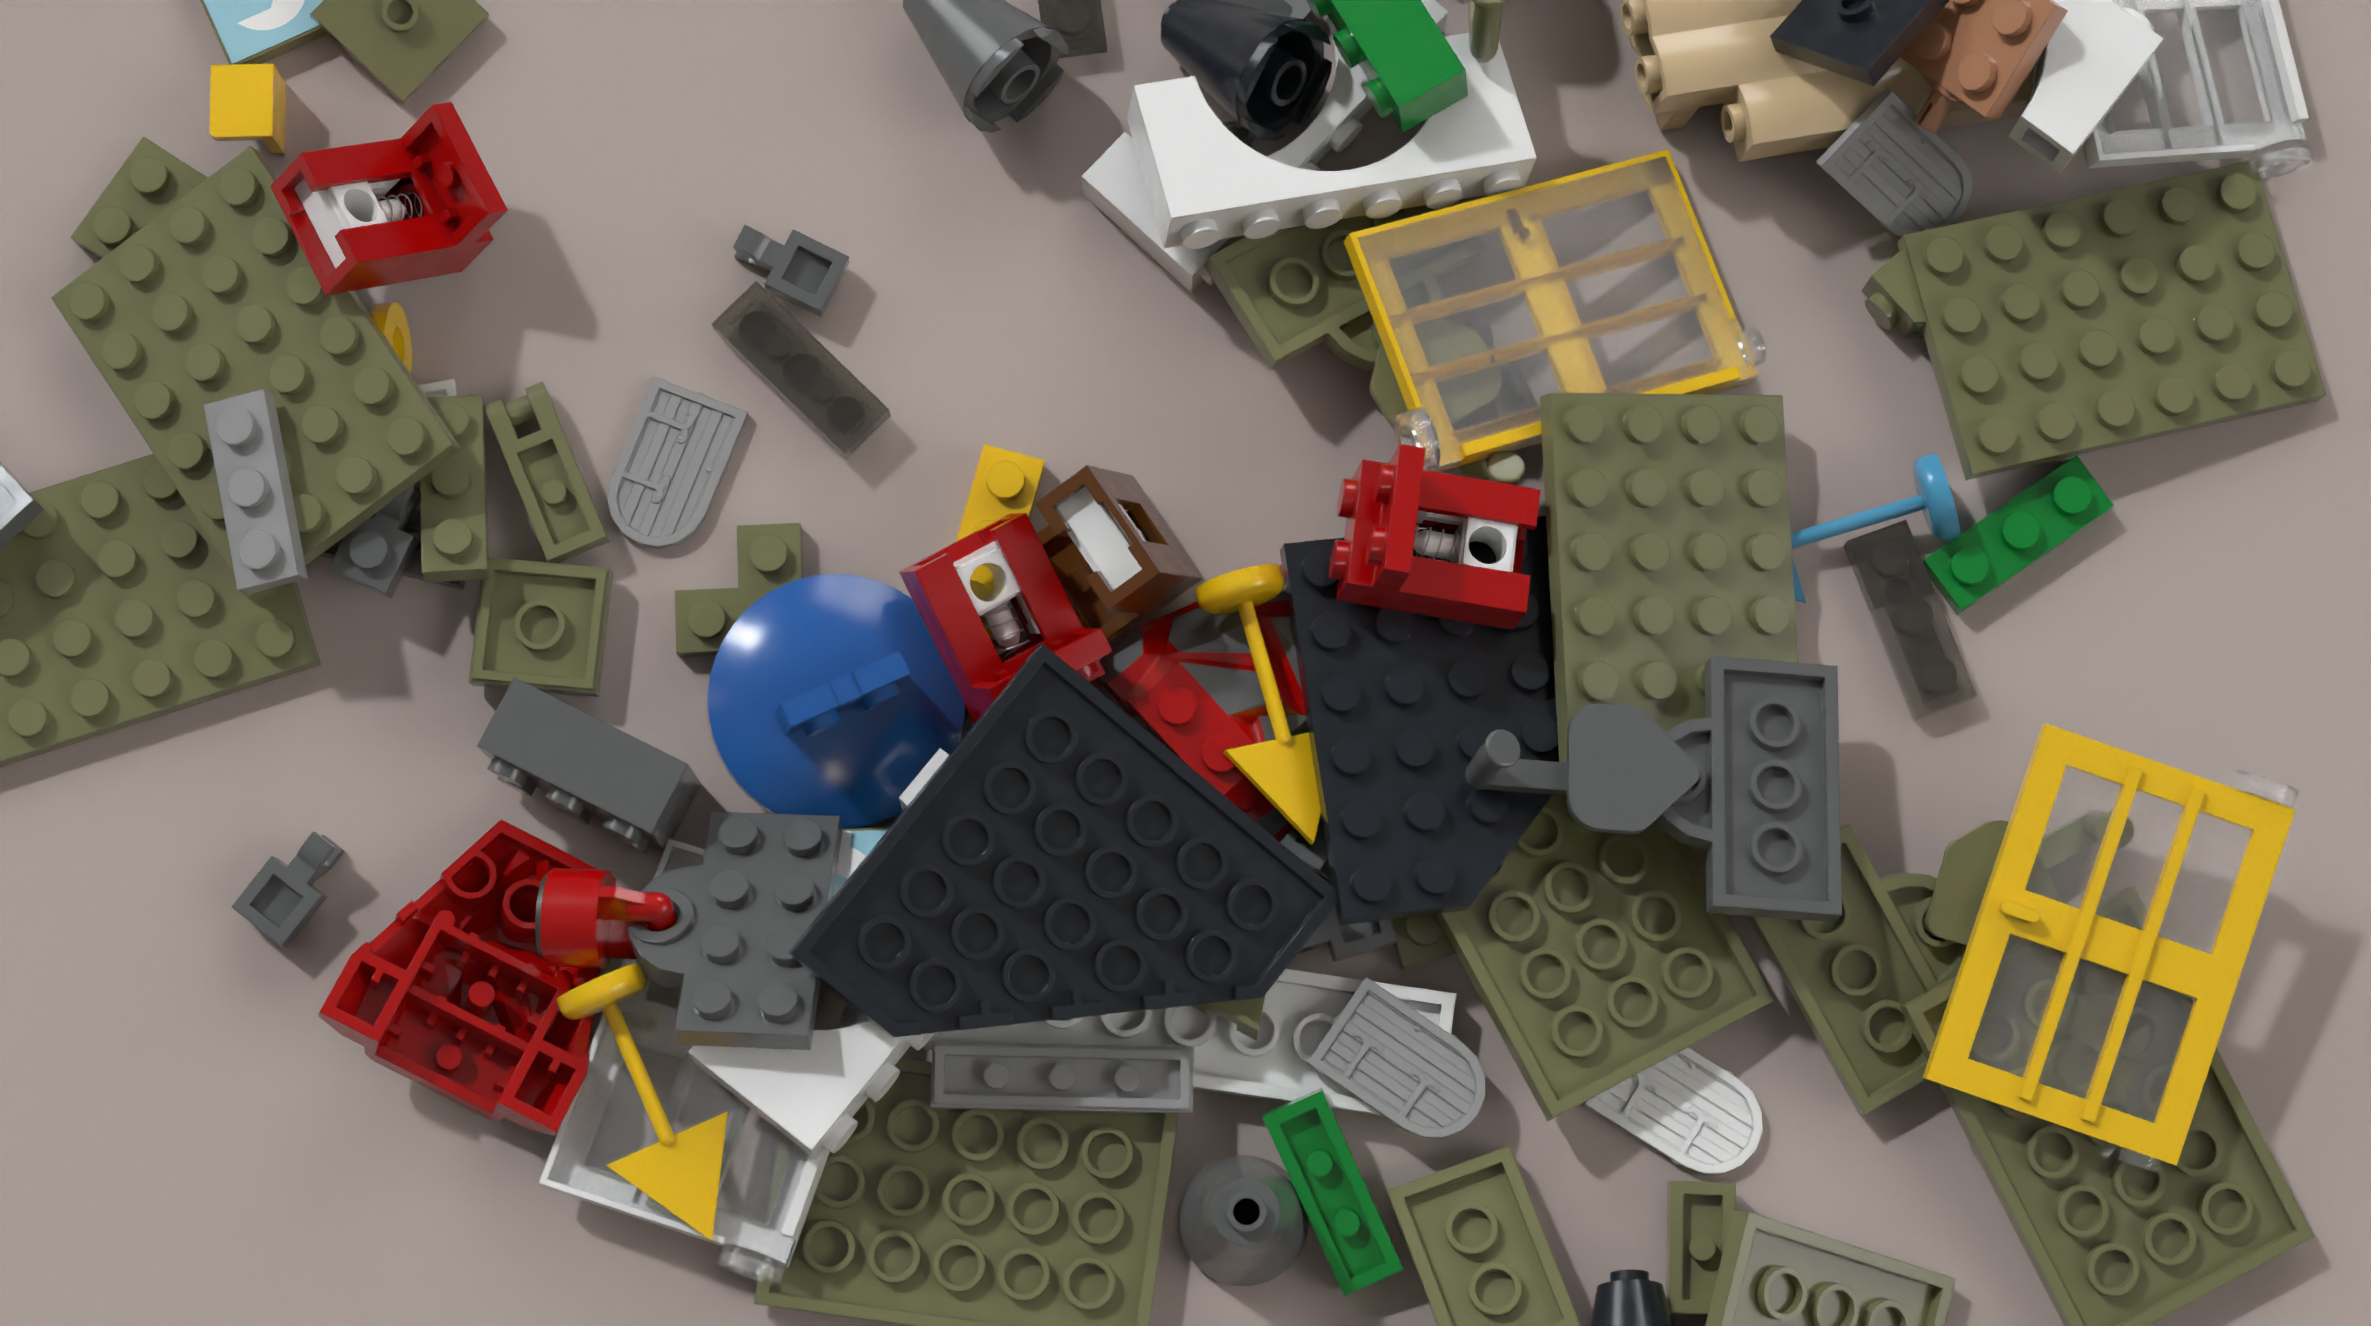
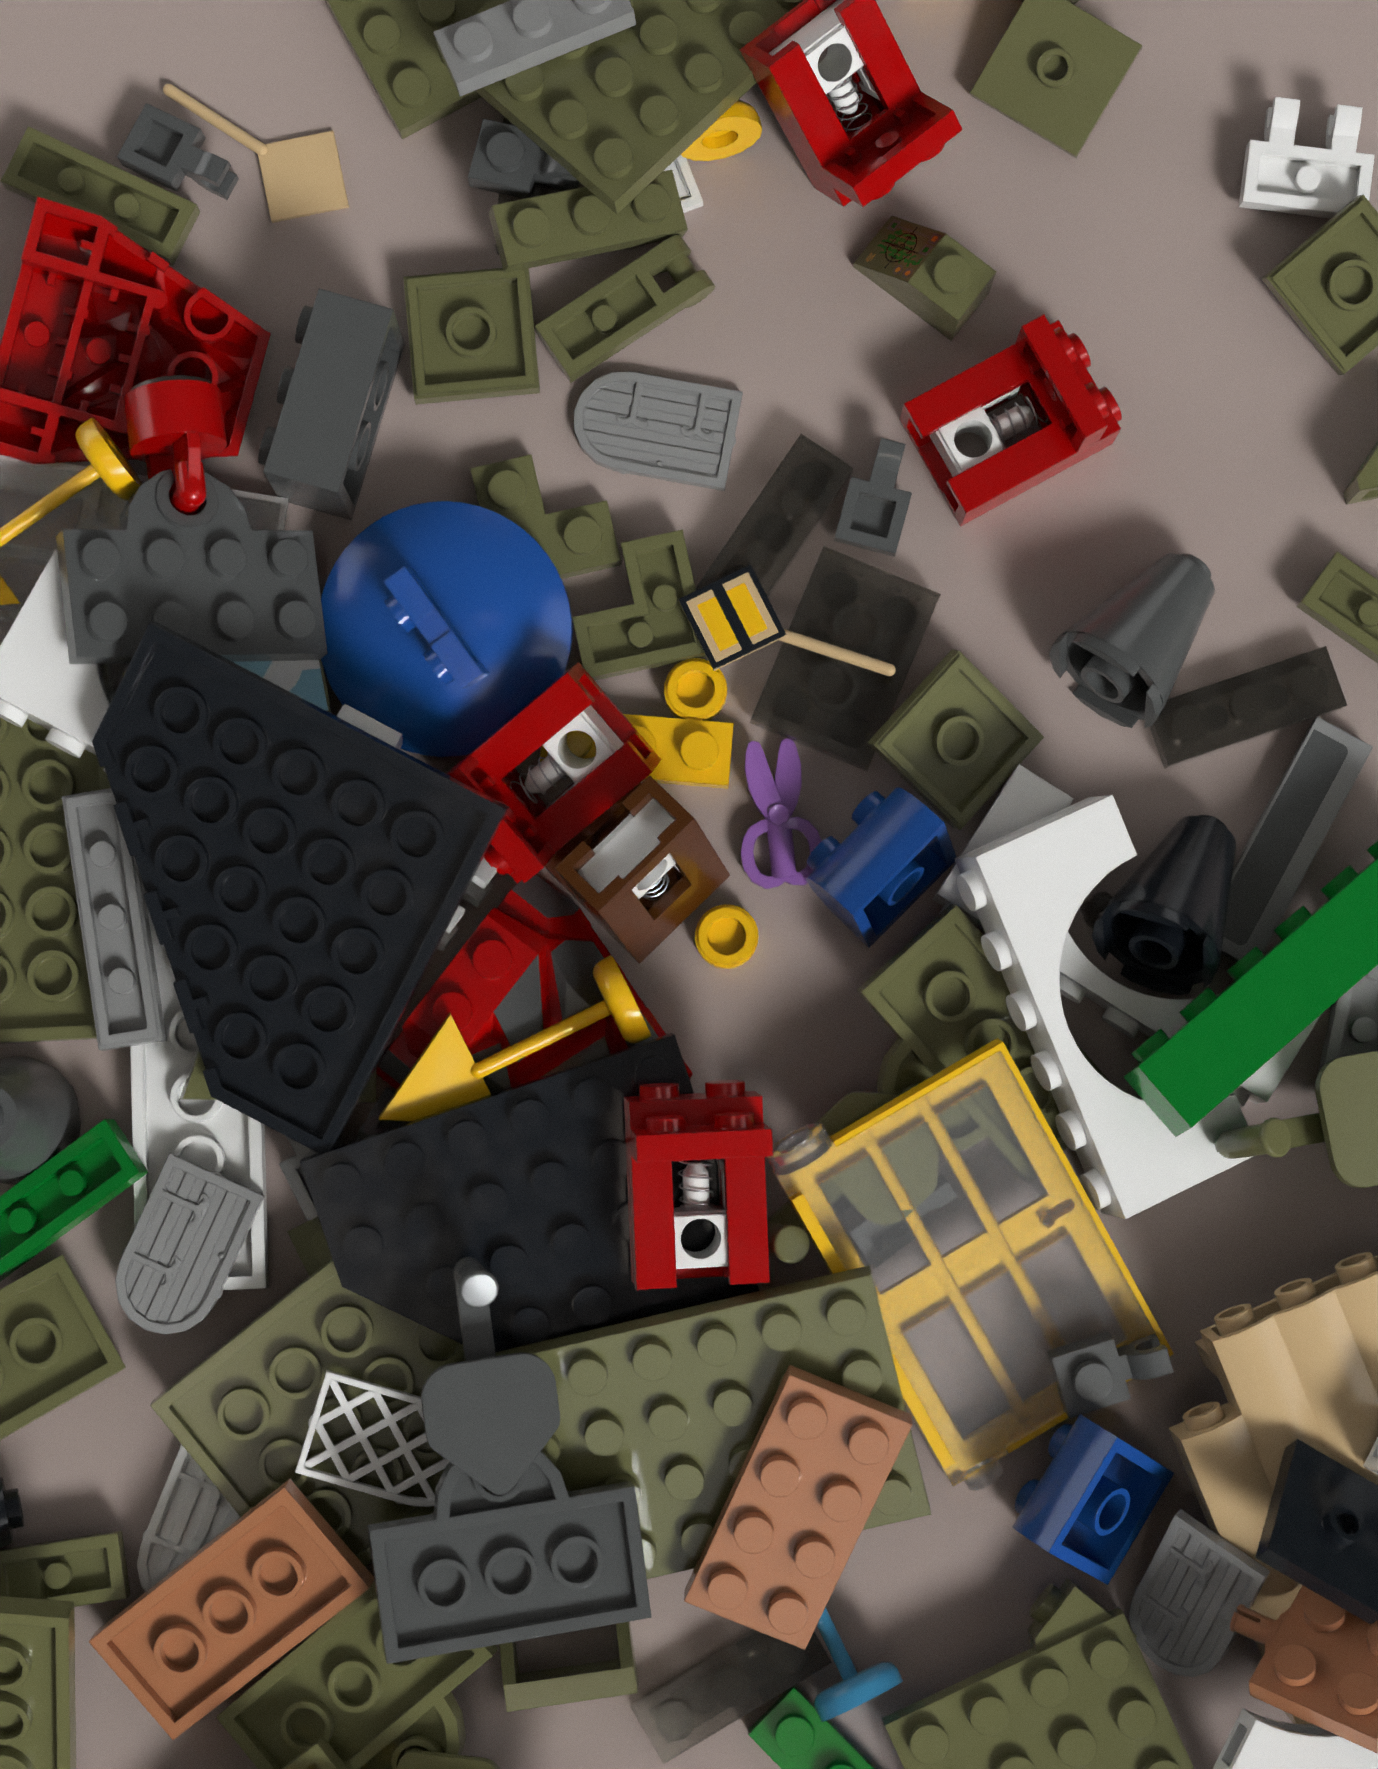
camera: 80 degrees right, 5 degrees up
none -> olive plate [0,126,200,266]
none -> nougat plate [88,1479,374,1740]
none -> tan piece [163,84,349,223]
none -> white window [295,1370,449,1507]
none -> olive tile [499,1621,639,1712]
none -> olive plate [572,529,706,681]
none -> yellow tile [664,658,727,721]
none -> piece [678,564,896,676]
none -> nougat plate [684,1365,913,1650]
none -> yellow tile [695,904,759,969]
none -> medium lavender piece [740,738,822,889]
none -> clear smoke plate [750,546,941,771]
none -> blue brick [806,787,957,948]
none -> olive slope [853,215,997,341]
none -> olive plate [867,649,1044,830]
none -> red brick [900,314,1122,527]
none -> blue brick [1012,1414,1174,1585]
none -> dark grey plate [1046,1331,1174,1419]

